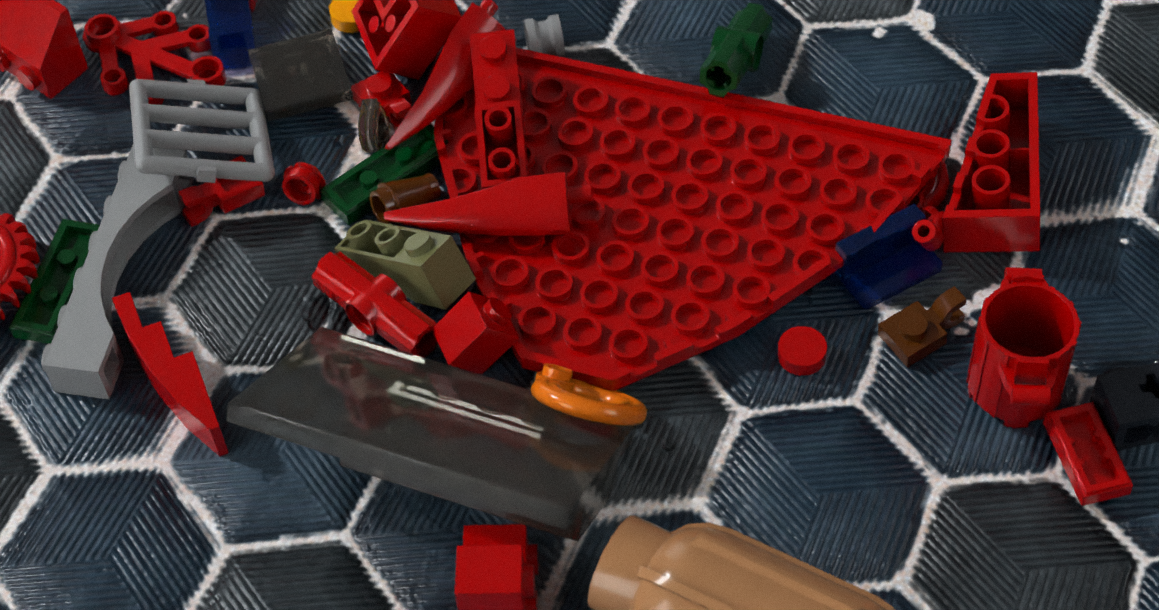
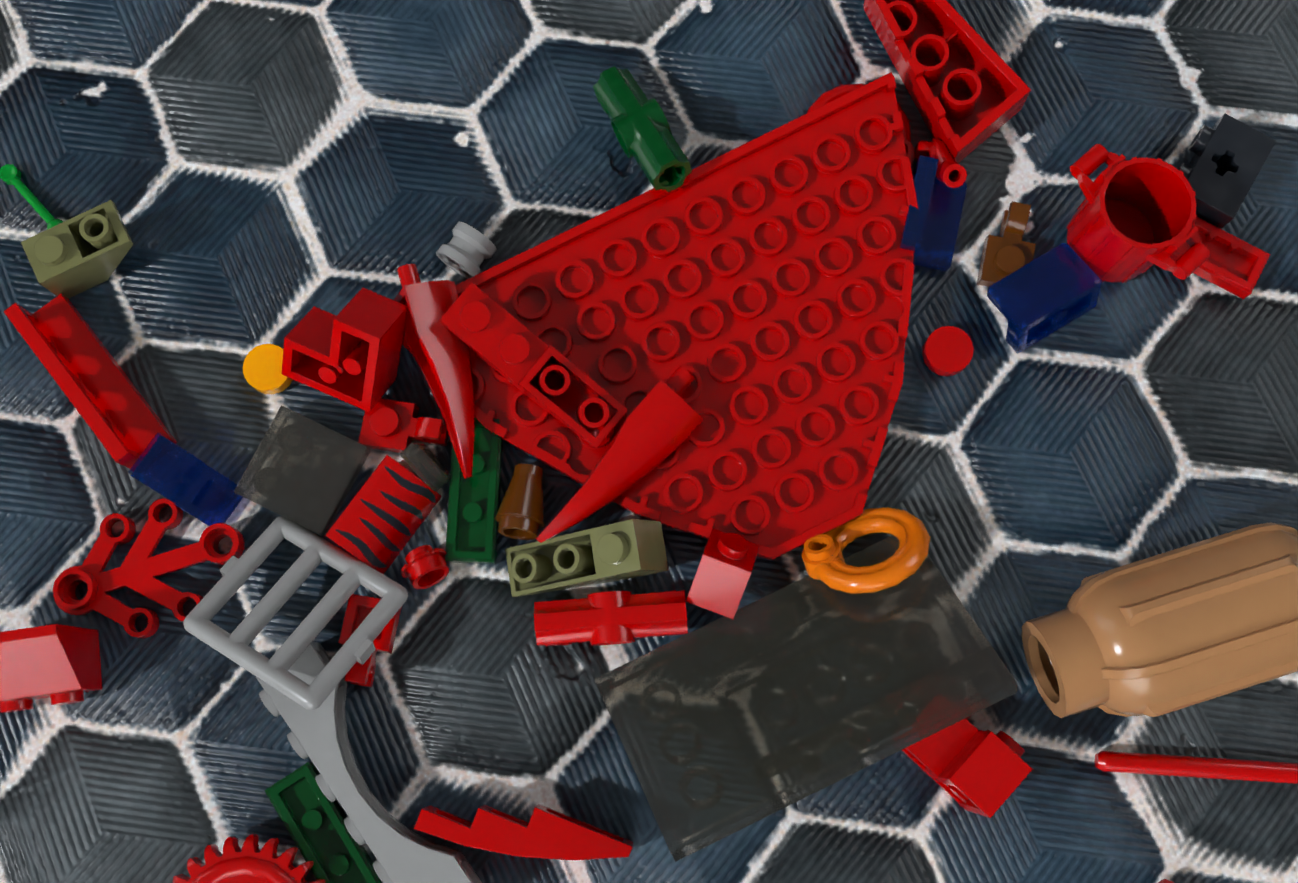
camera: 50 degrees left, 25 degrees up
none -> red brick [325,455,442,575]
none -> clear blue panel [987,243,1102,354]

